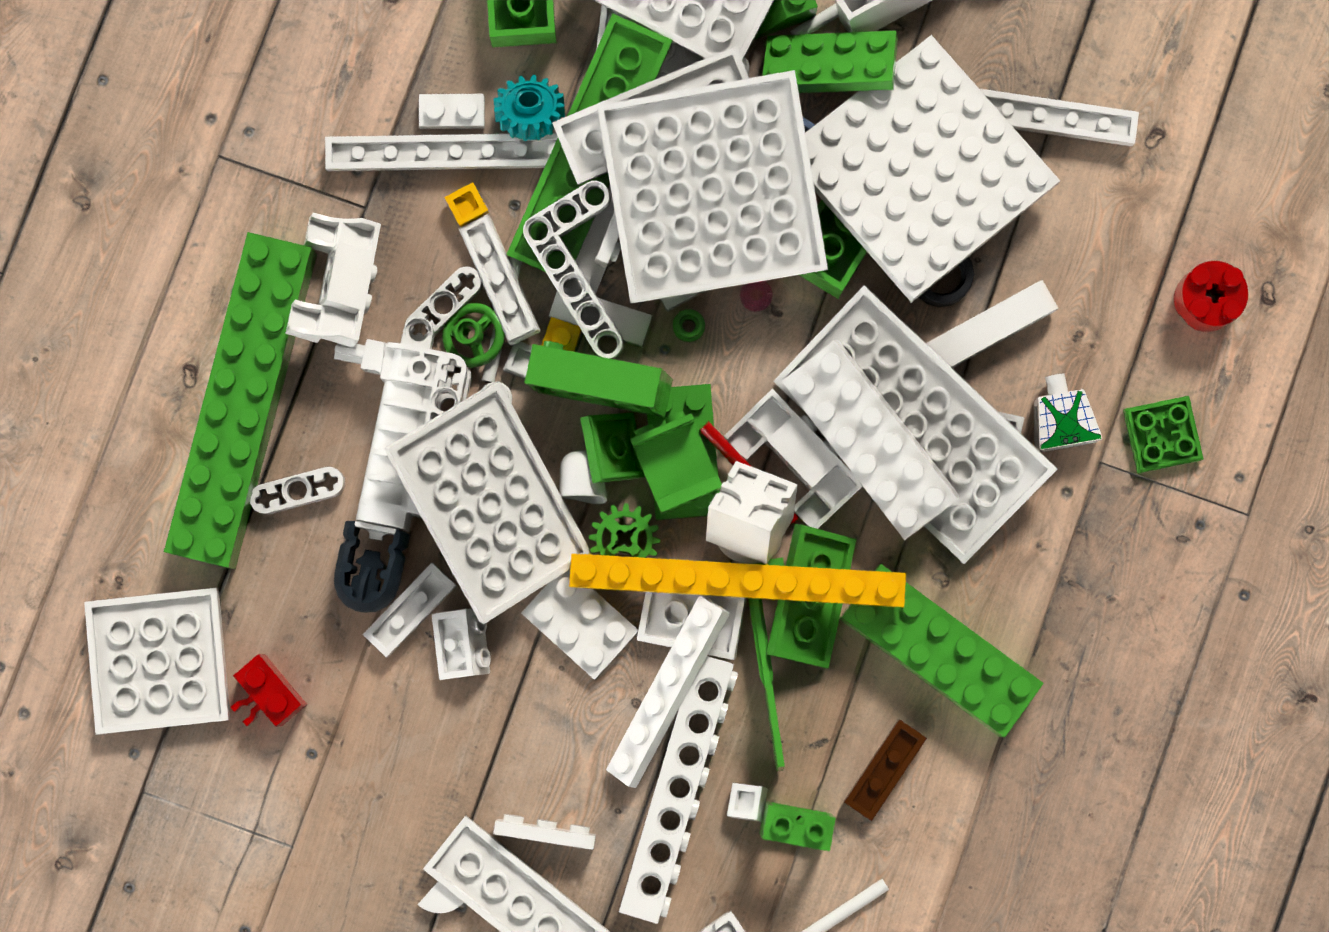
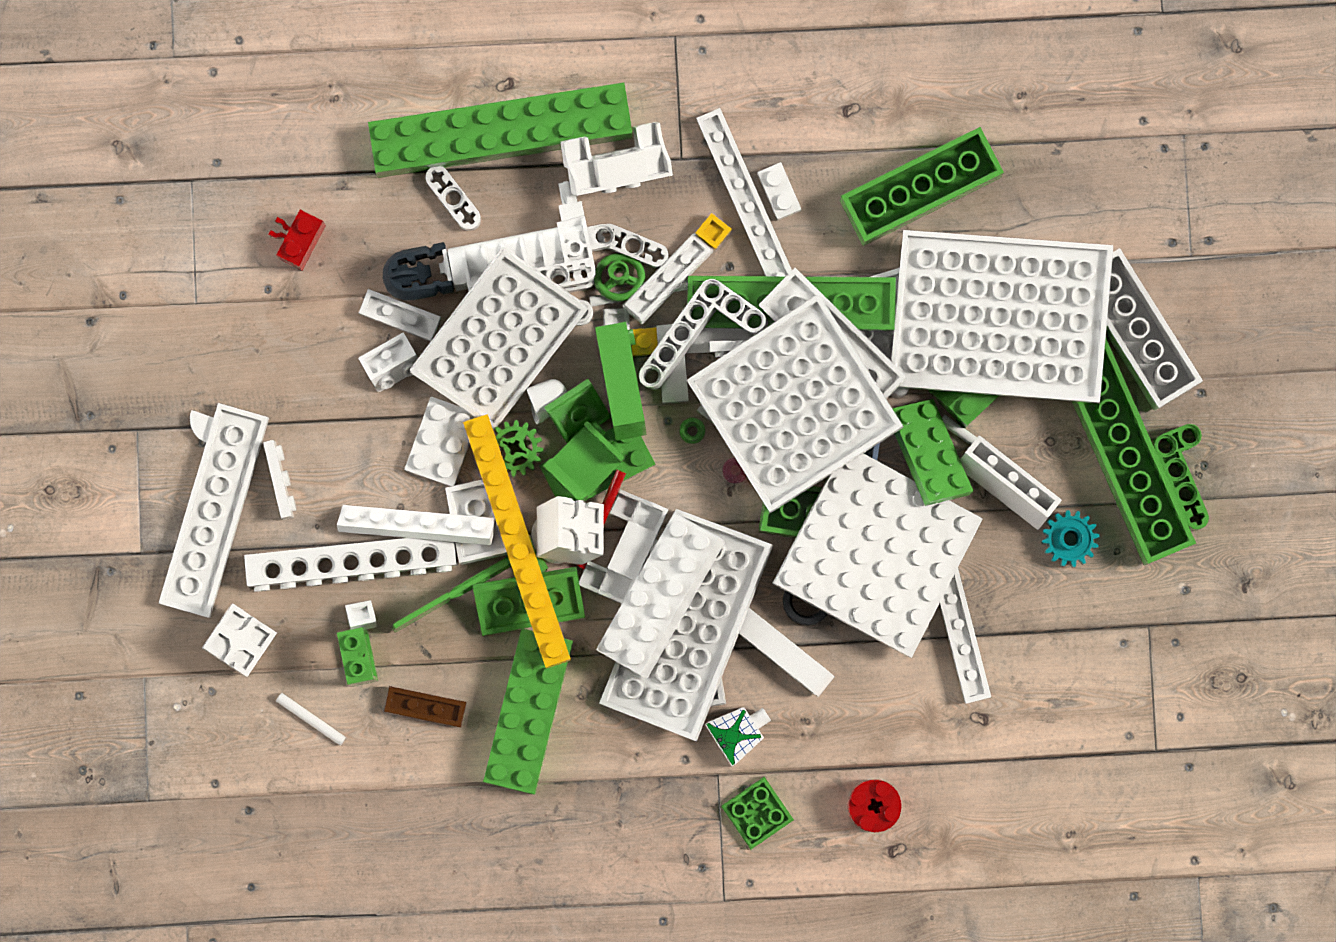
camera: 65 degrees right, 0 degrees up
white plate [84,588,231,735] -> none
teal gear [493,75,565,141] -> none

